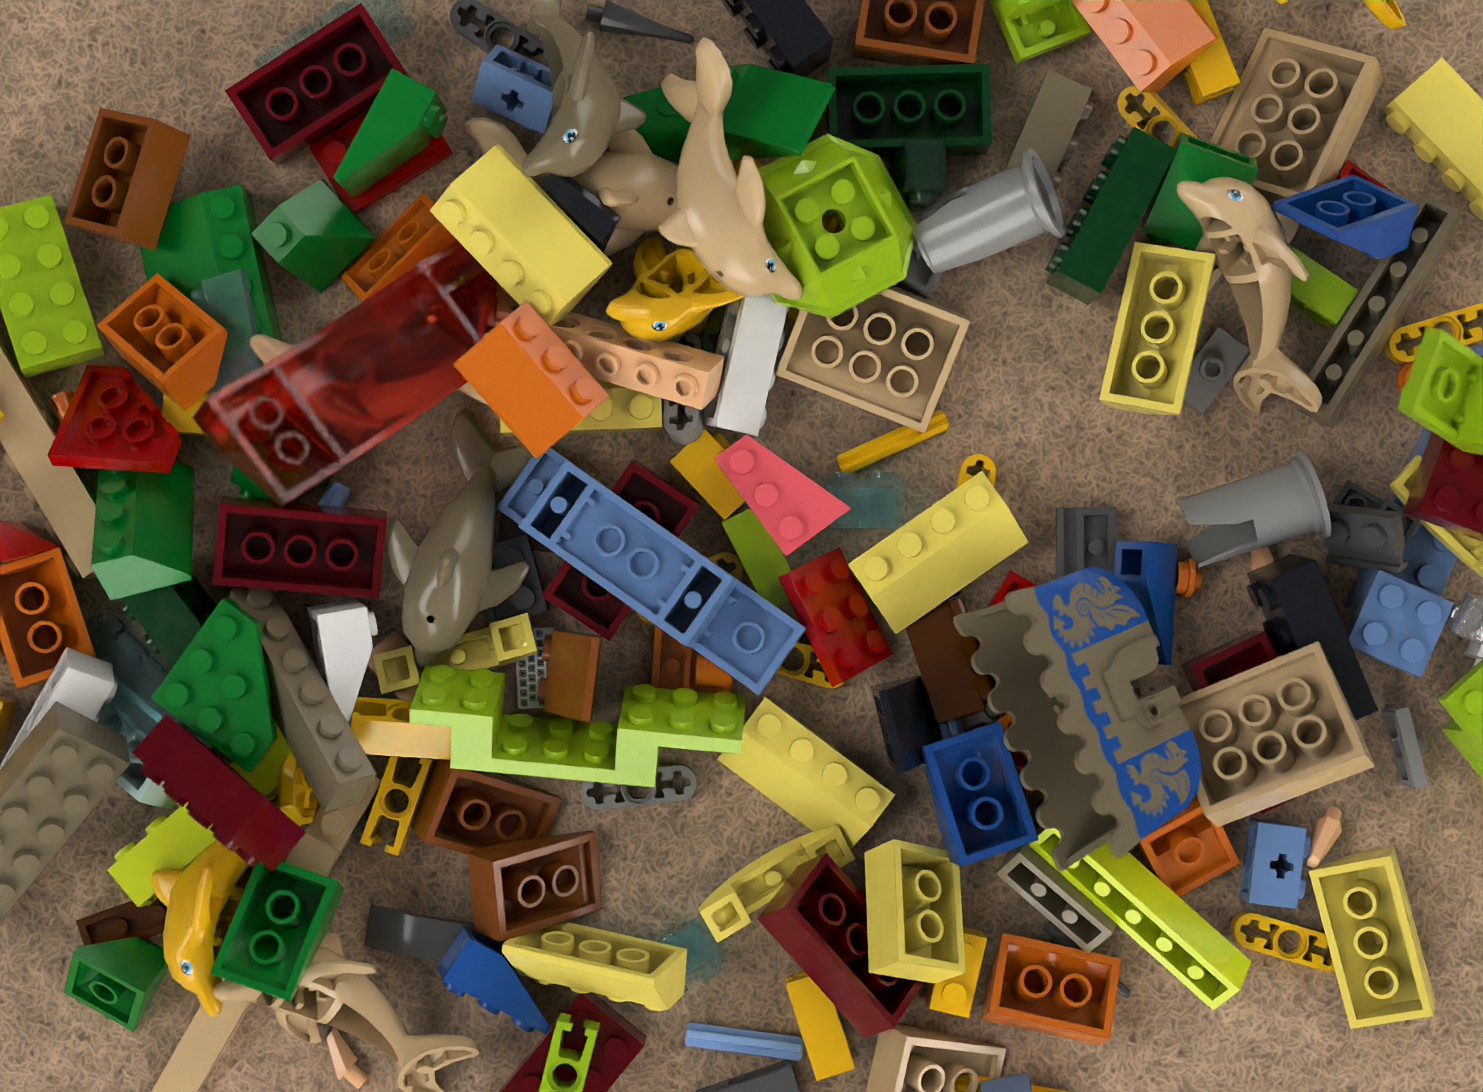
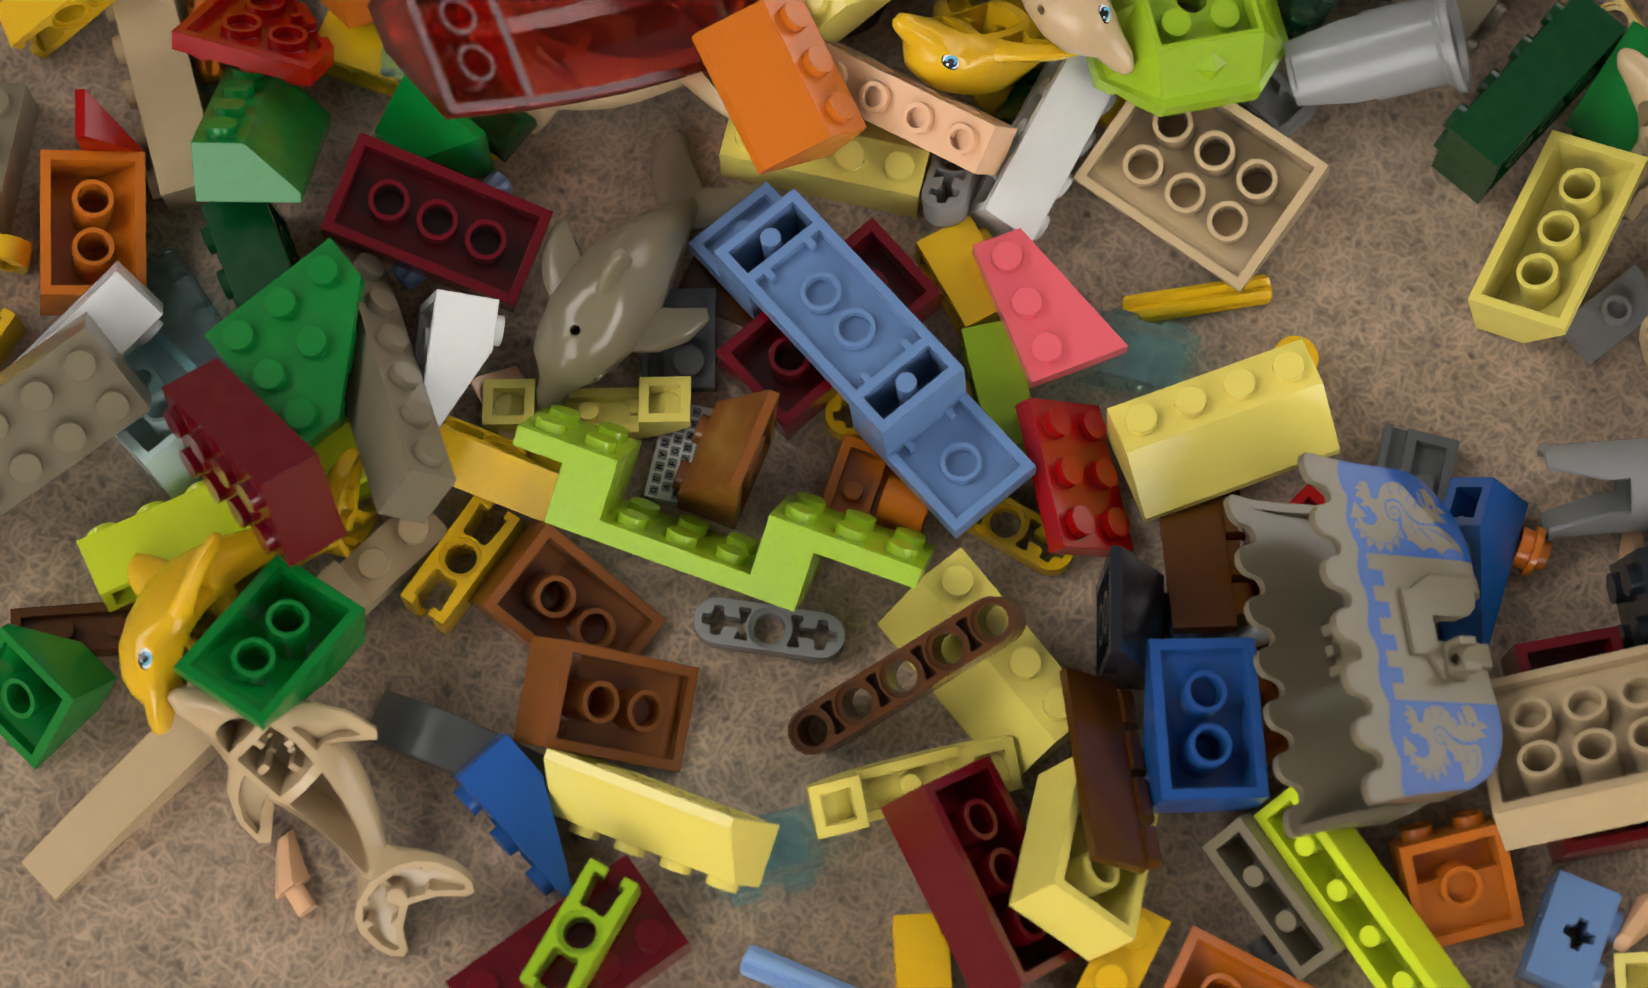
camera: 10 degrees right, 15 degrees down
none -> reddish brown beam [788,596,1026,755]
none -> reddish brown windscreen [1059,667,1163,874]

